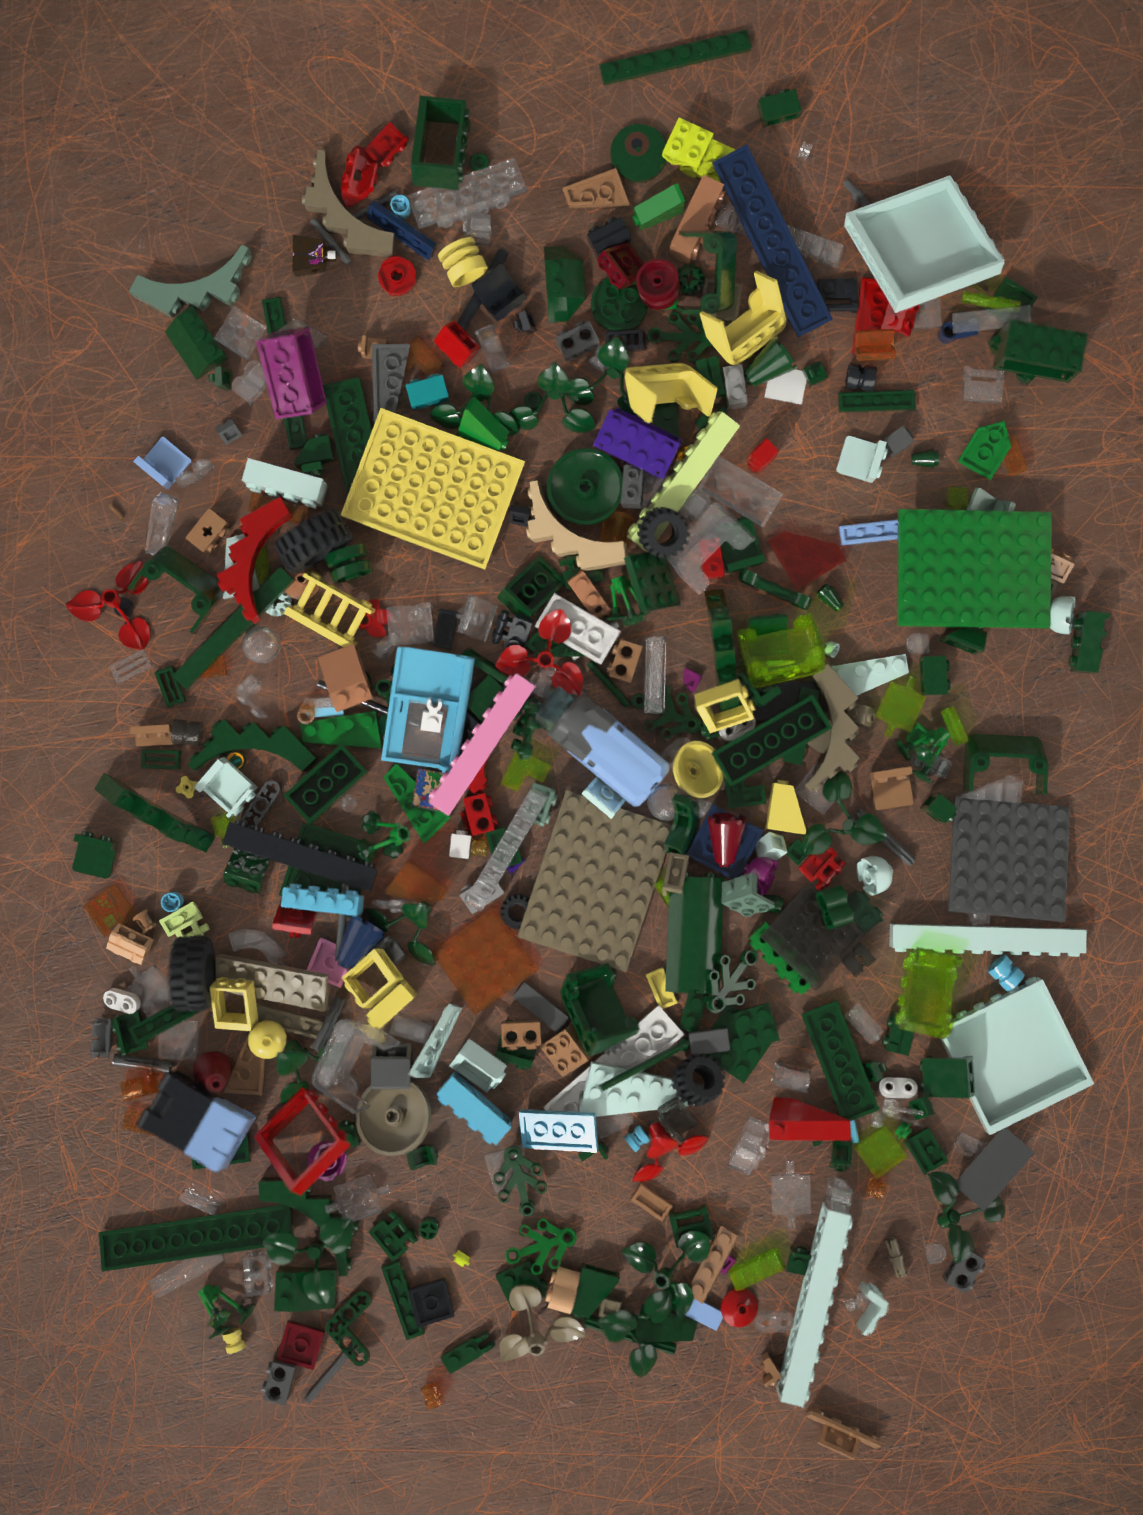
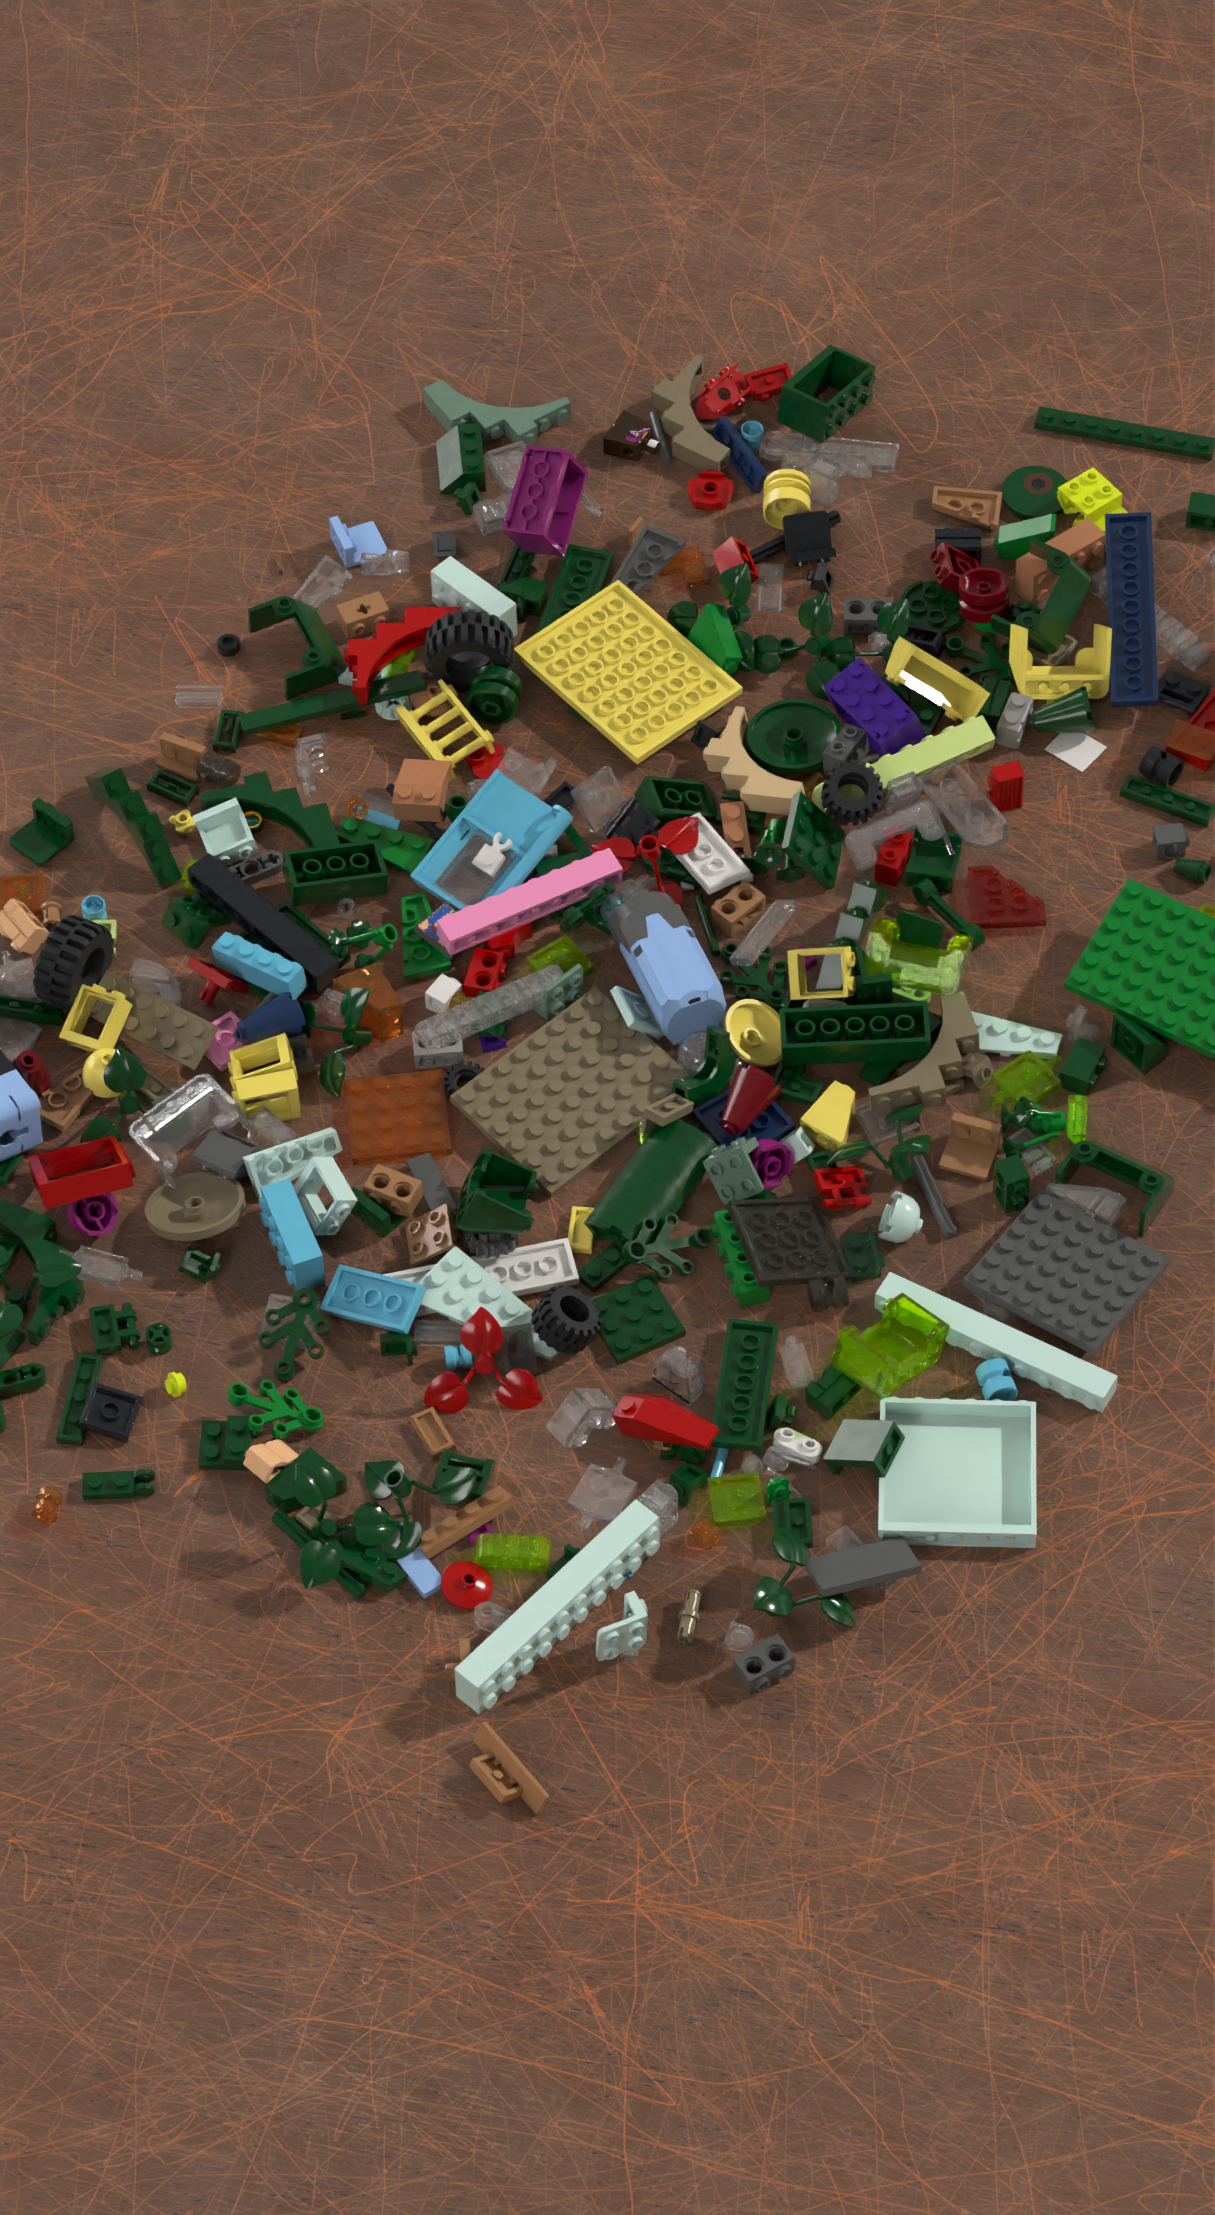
camera: 25 degrees right, 35 degrees down
red plant [65,561,150,650] -> none
clear cylinder [242,626,281,664] -> none
dark green bracket [338,1120,360,1148] -> none
teal brick [406,374,450,411] -> none
dark green tile [470,153,489,174] -> none
dark tan plant [500,1285,586,1362] -> none
dark green wedge [544,246,586,323] -> none
dark green bar [598,1038,690,1092] -> none
dark grey panel [688,1027,730,1055] -> none
dark green plate [731,1002,780,1051] -> none
dark green tile [802,361,828,387] -> none
dark green cone [816,583,844,612] -> none
dark green brick [816,885,854,930] -> none
light aqua hinge [823,641,840,658] -> none
light aqua bracket [836,436,888,483] -> none
light blue tile [839,519,898,546] -> none
dark green bracket [908,1095,935,1120] -> none

